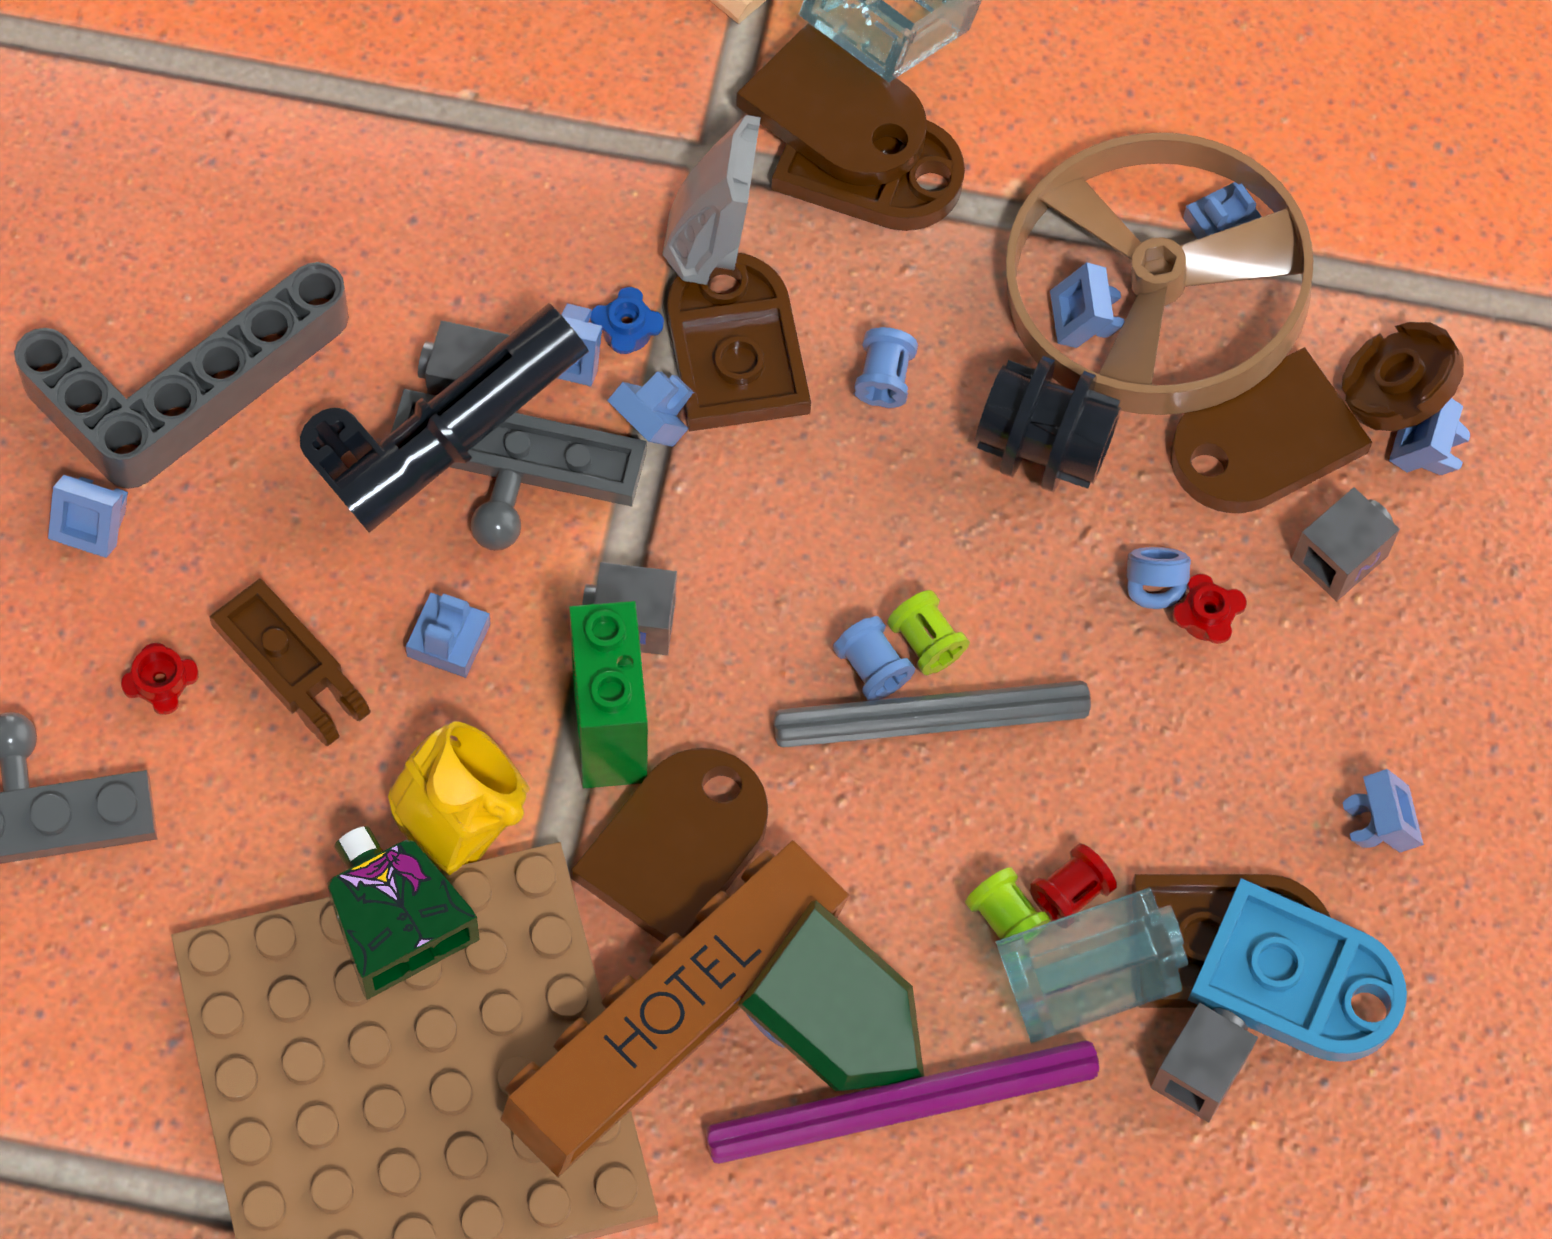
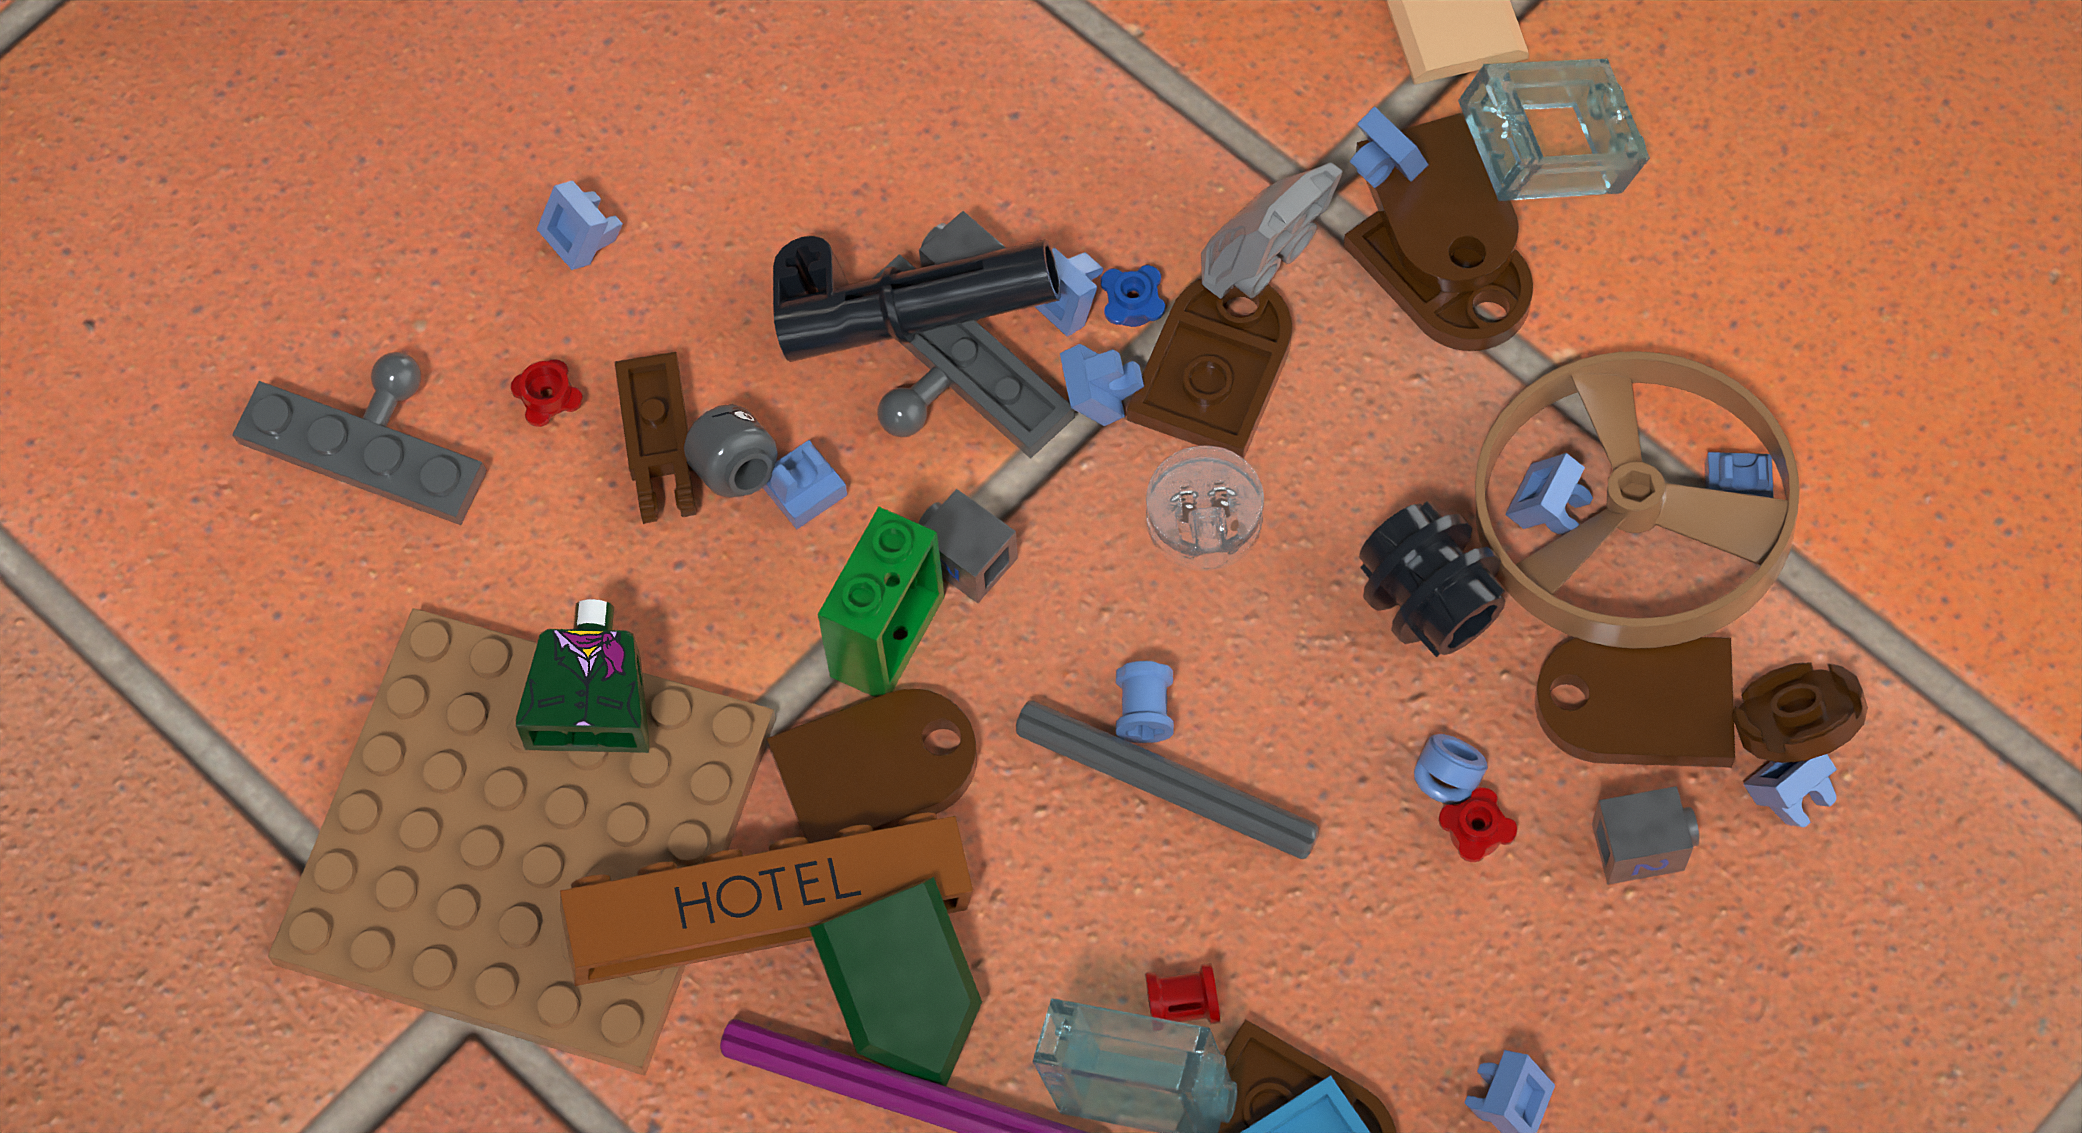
camera: 40 degrees right, 0 degrees up
dark grey beam [14,262,349,489] -> none
yellow piece [388,721,531,875] -> none
medium blue bush [854,327,918,408] -> none
lime bush [887,590,970,675] -> none
lime bush [965,867,1051,956] -> none
none -> dark grey head [684,404,778,498]
none -> clear head [1146,445,1264,571]
none -> medium blue tile [1350,106,1429,188]

